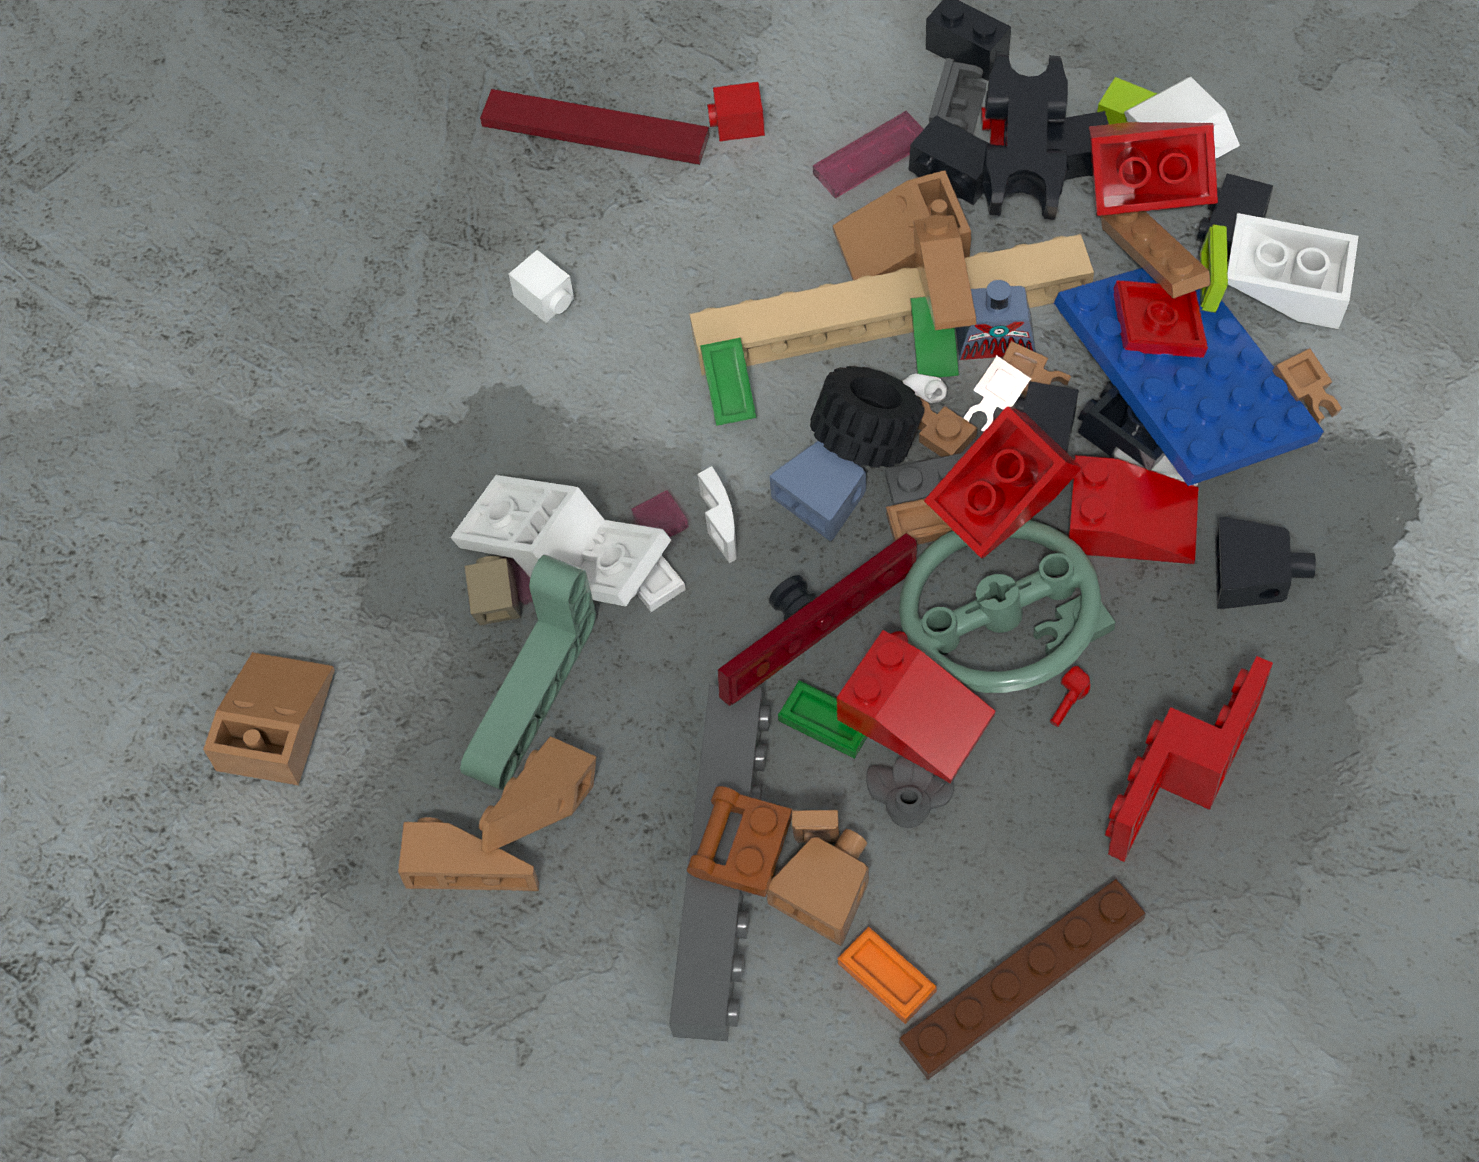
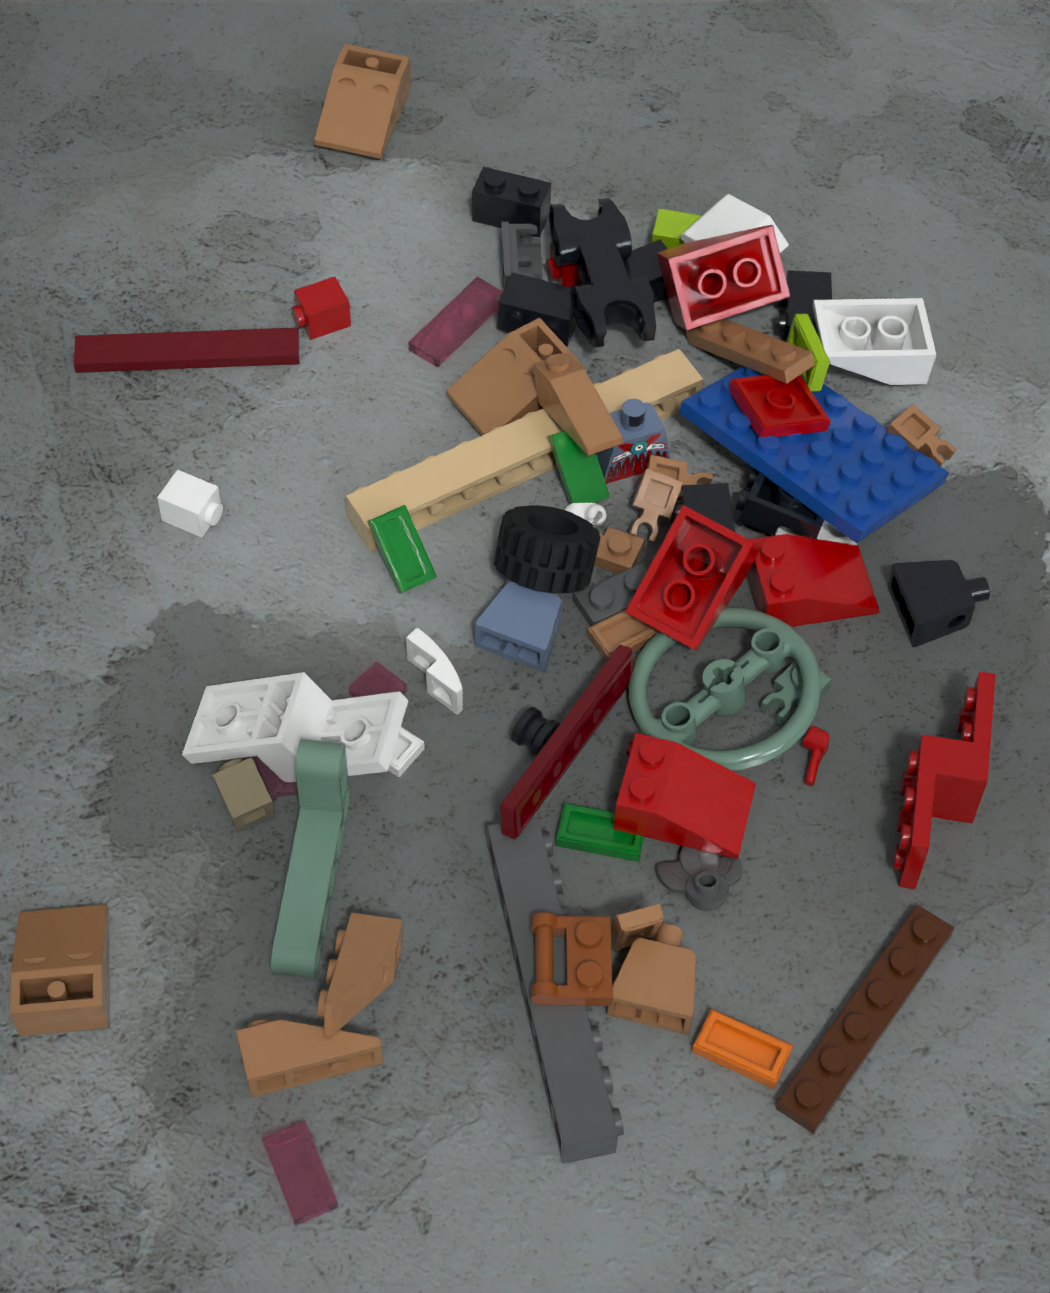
camera: 25 degrees left, 5 degrees down
none -> clear pink tile [262,1121,338,1226]

